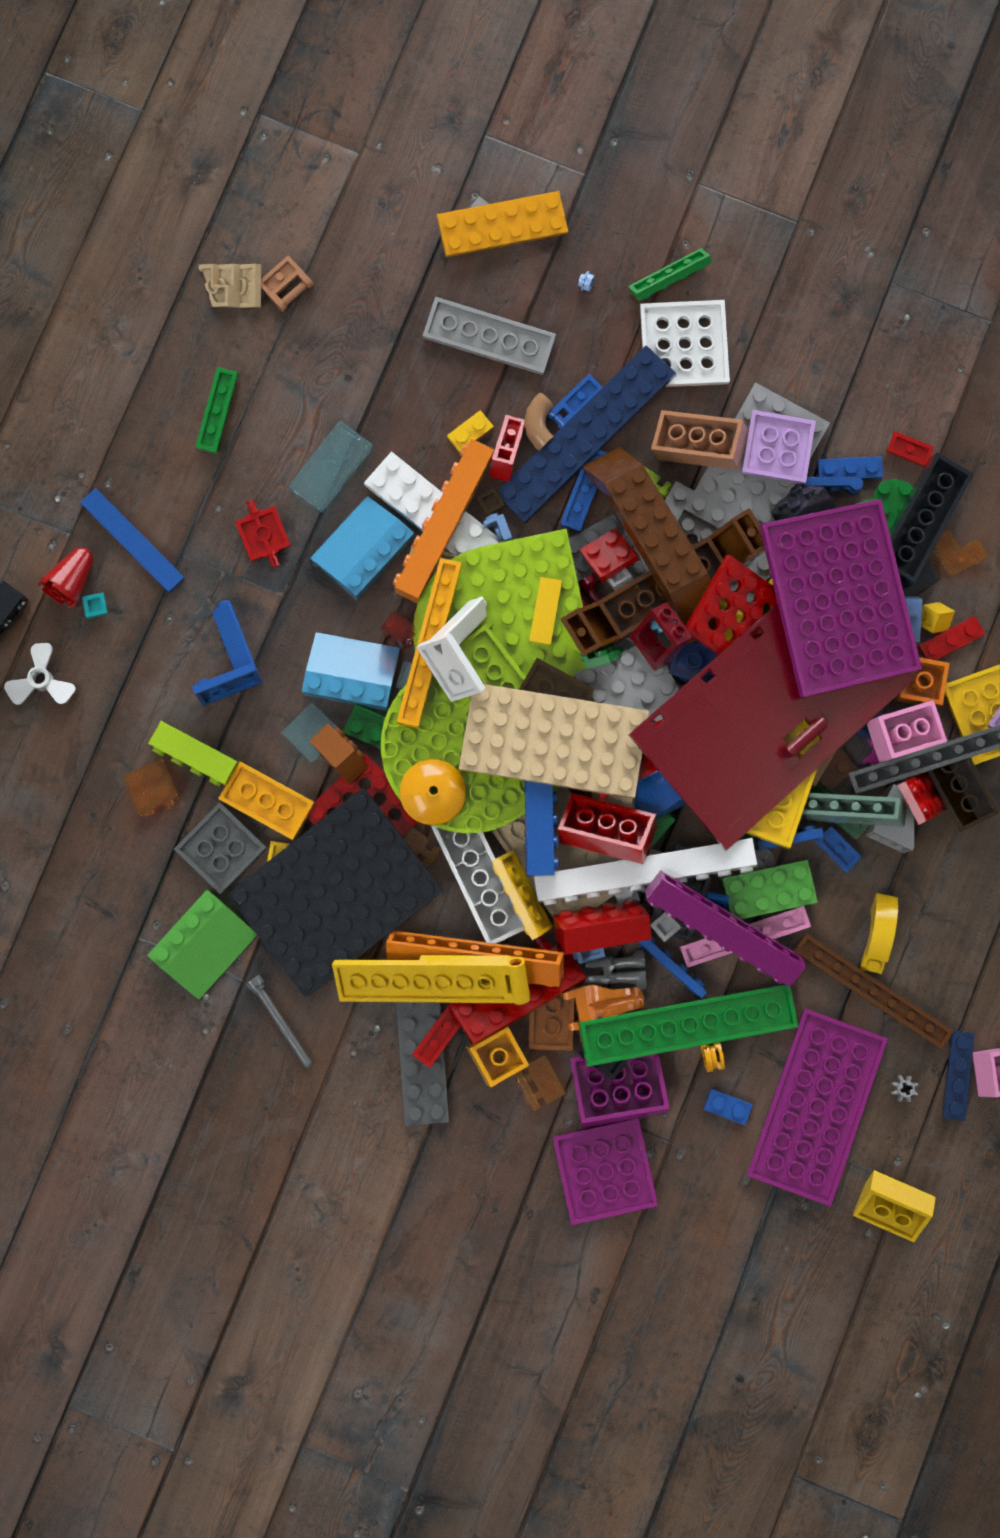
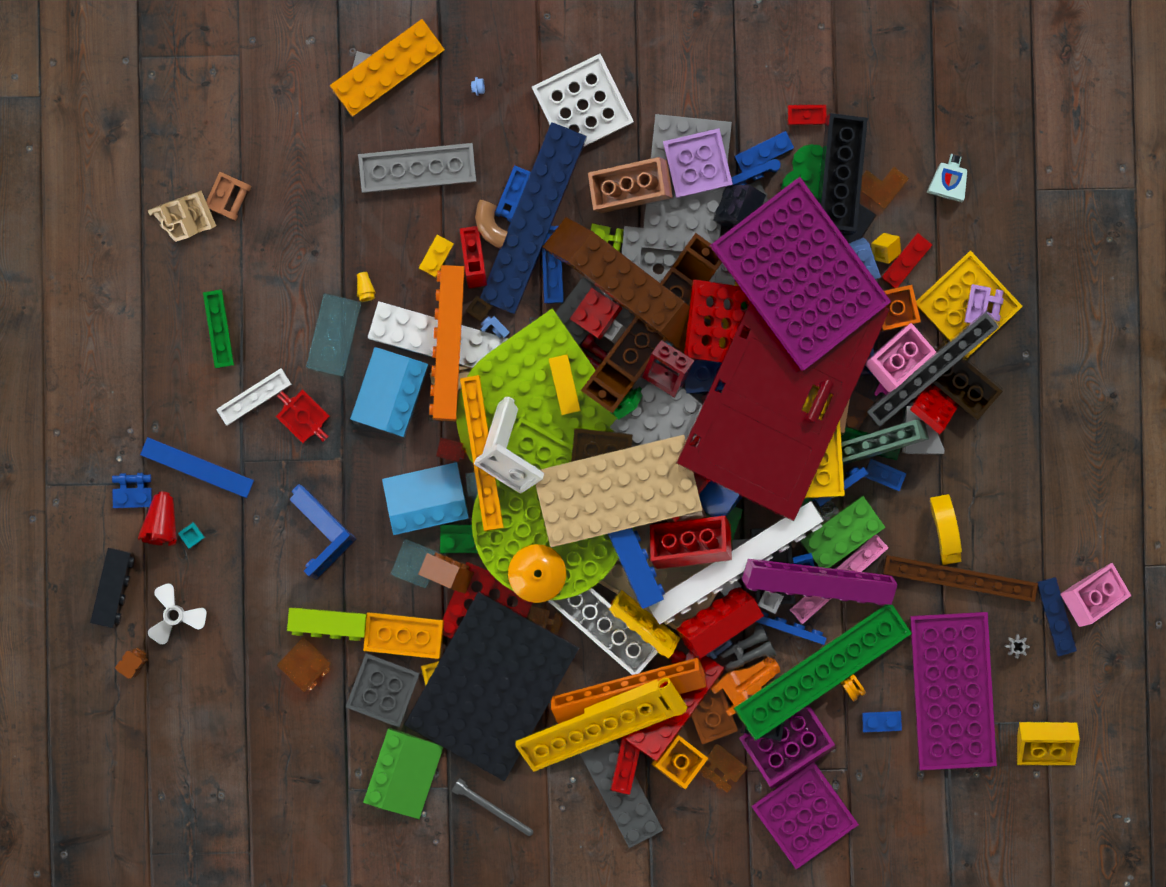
camera: 20 degrees left, 5 degrees up
green plate [628,248,712,301] -> none
none -> blue plate [112,473,152,508]
none -> white plate [216,368,292,426]
none -> yellow cone [357,272,376,302]

